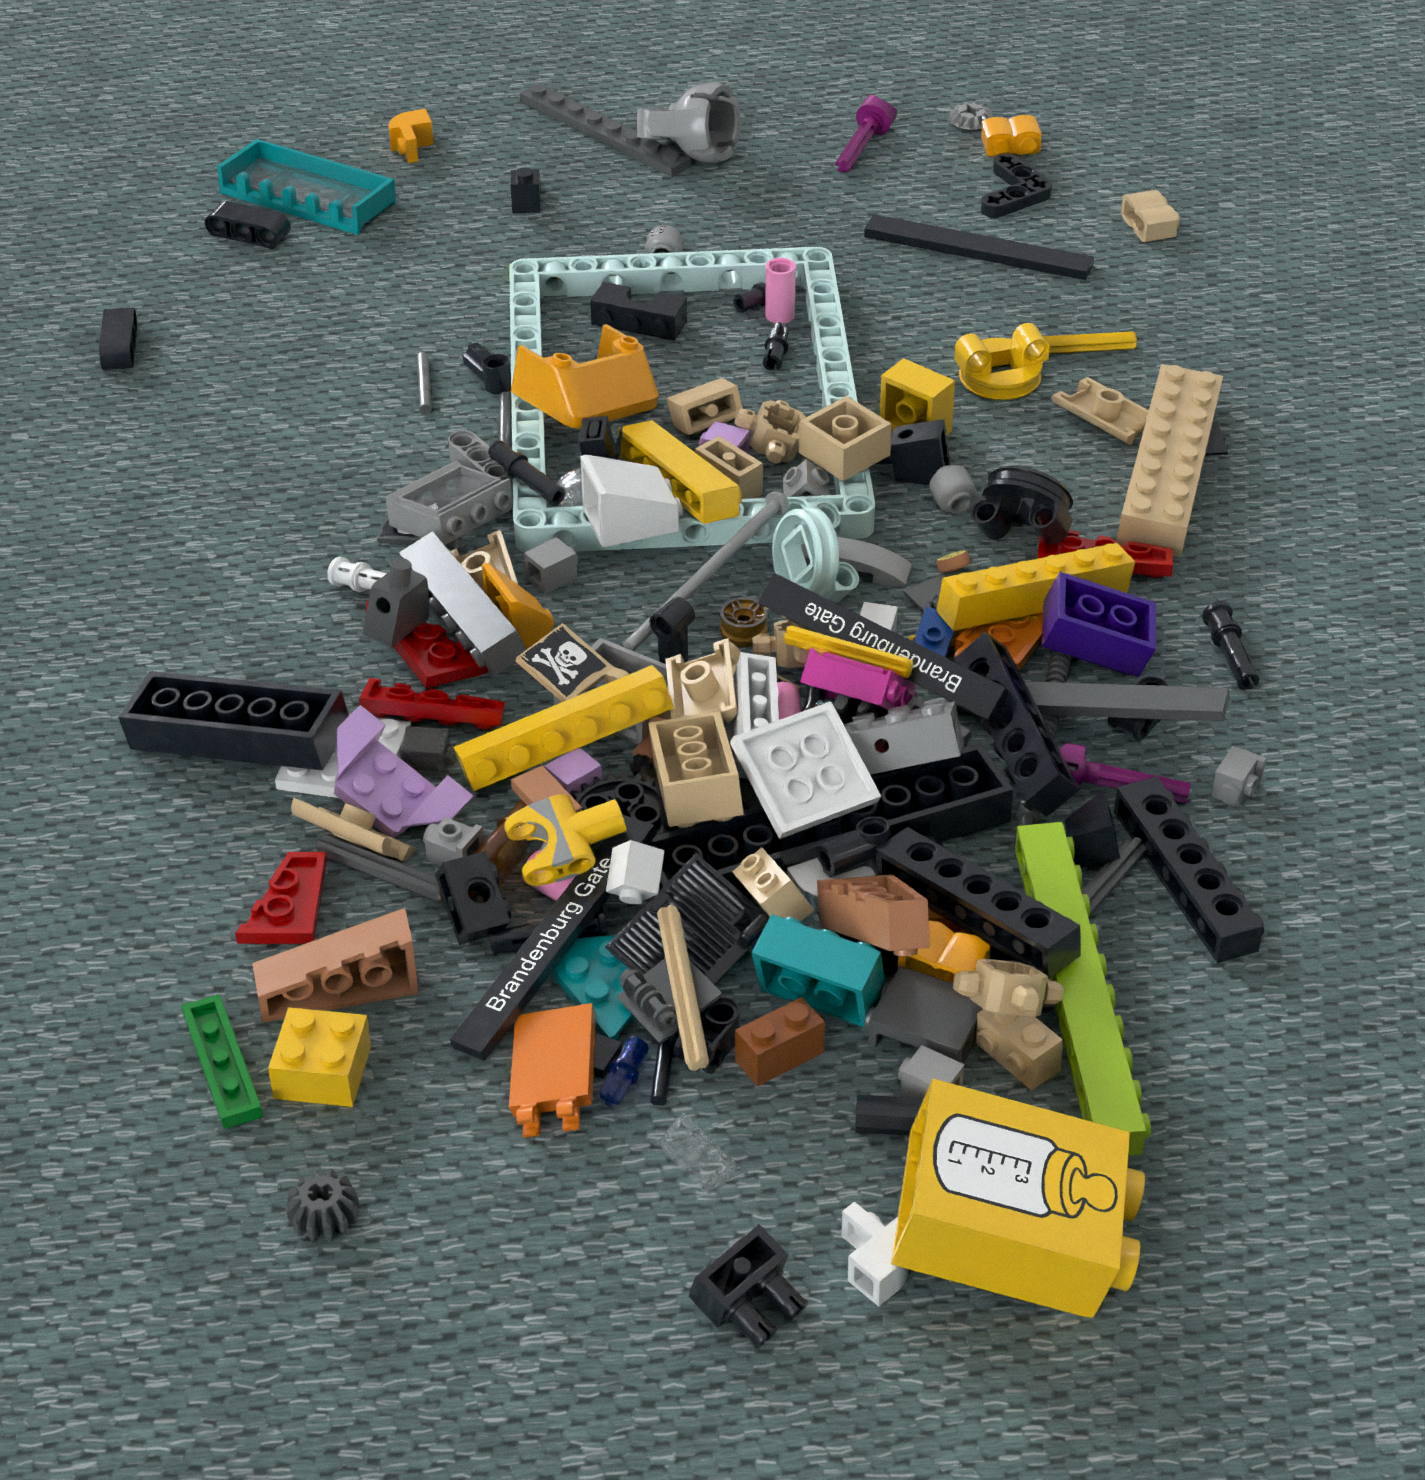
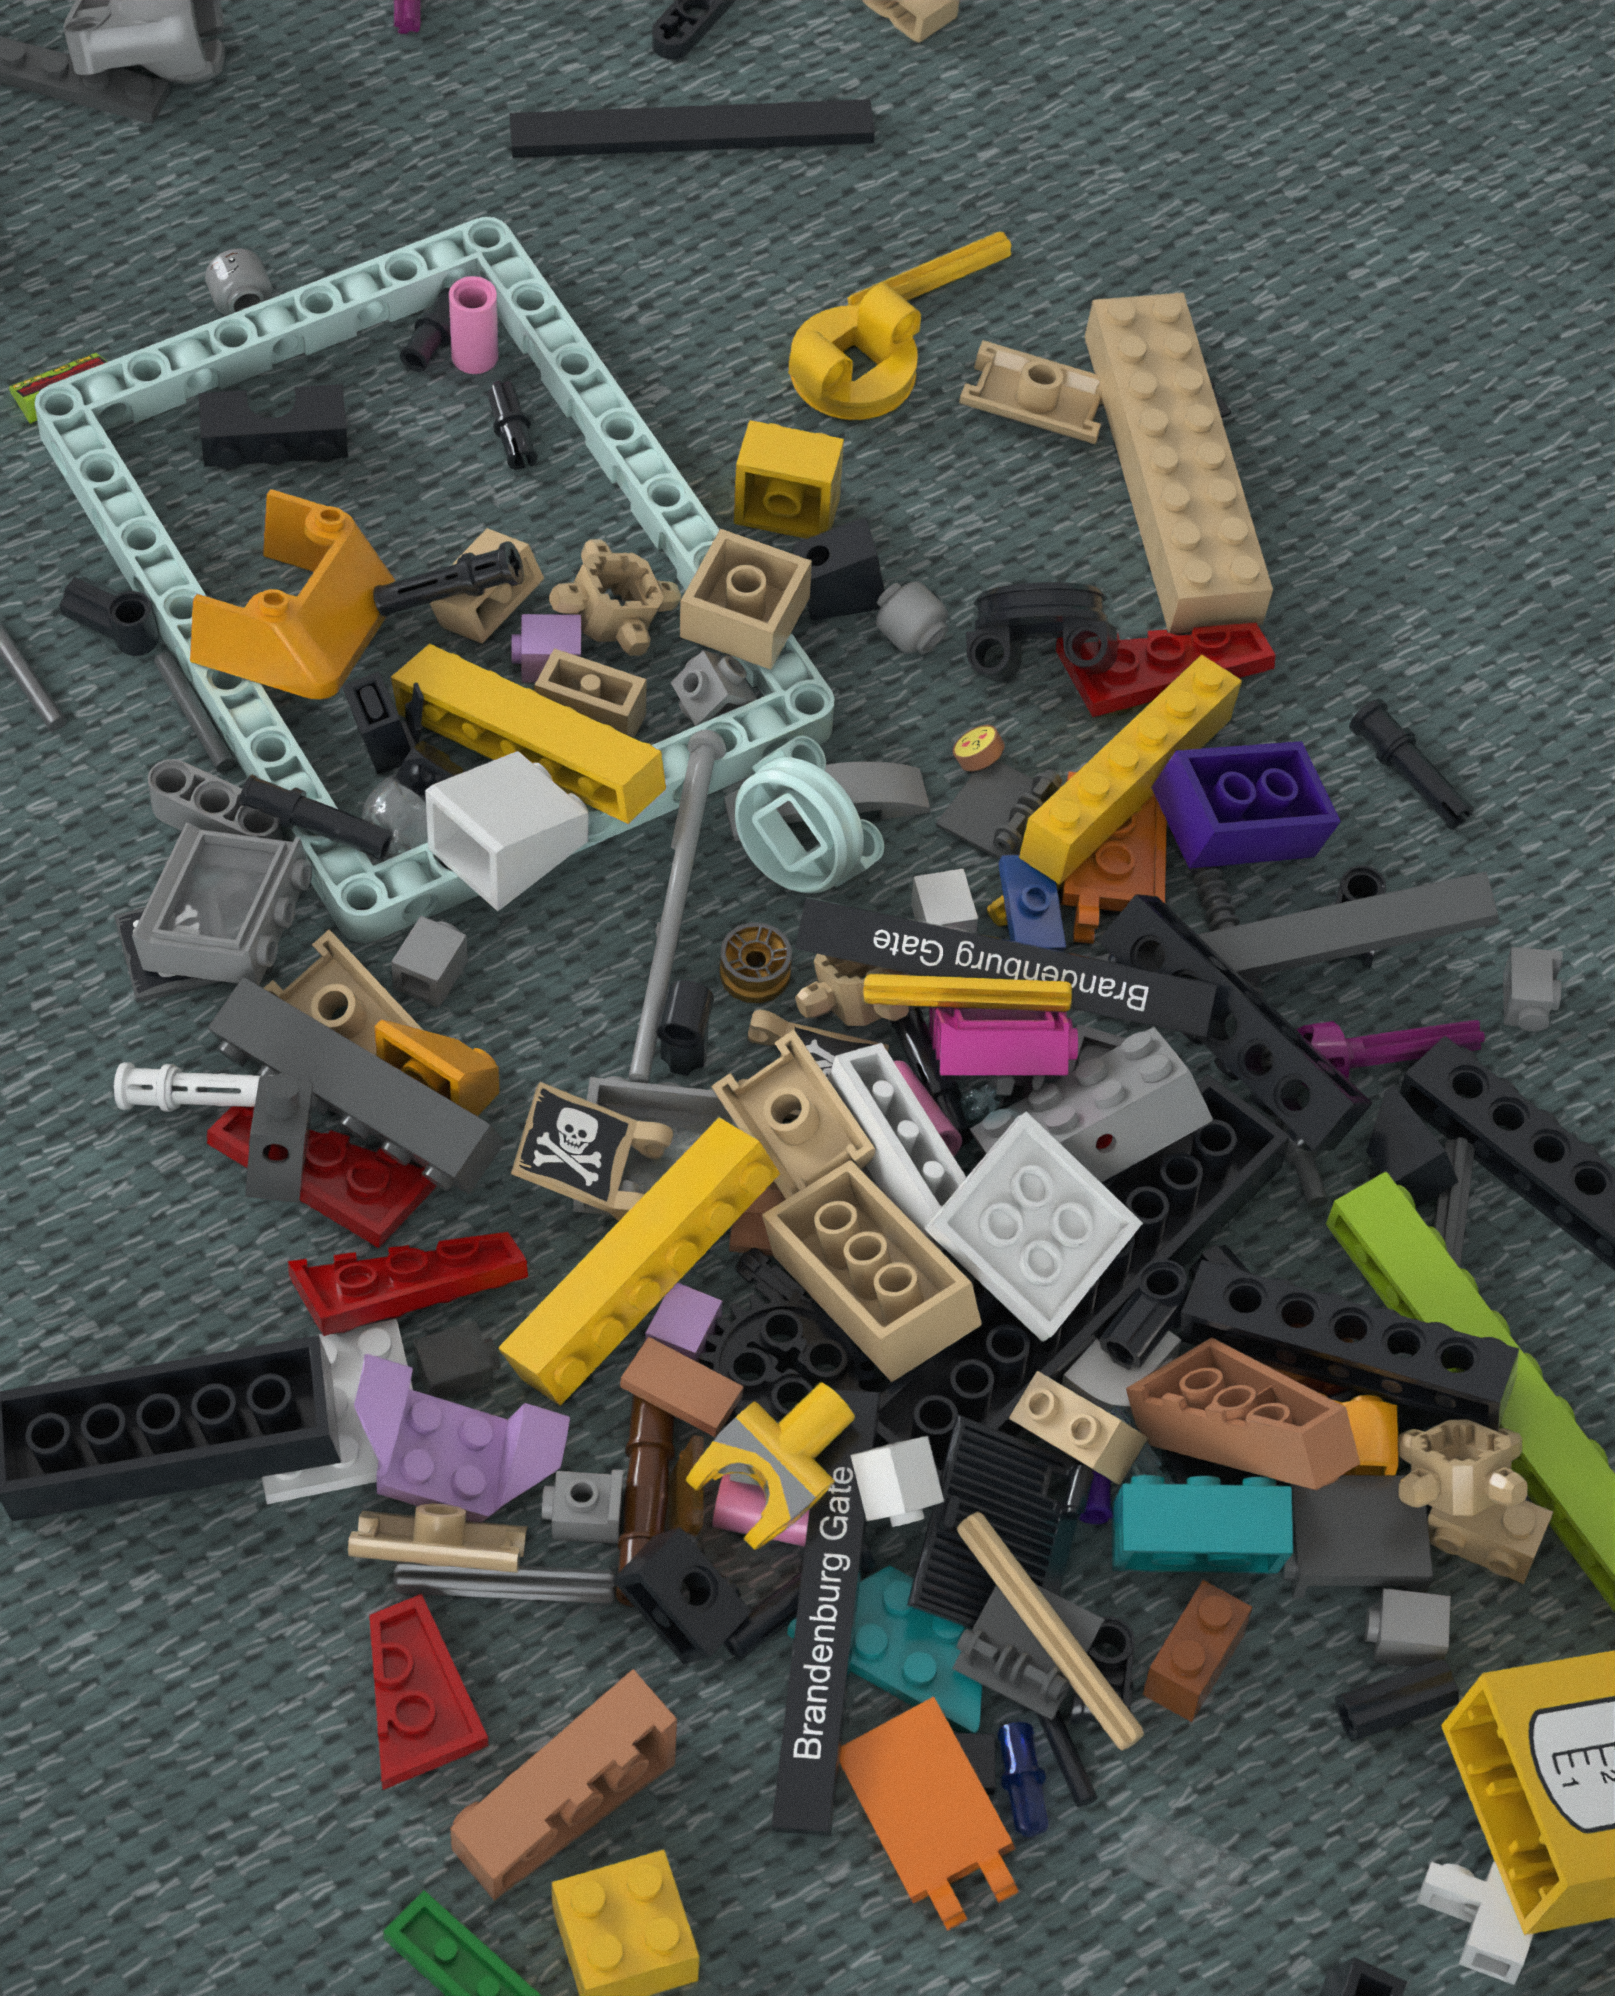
camera: 30 degrees left, 15 degrees up
none -> black pin [373,541,524,617]

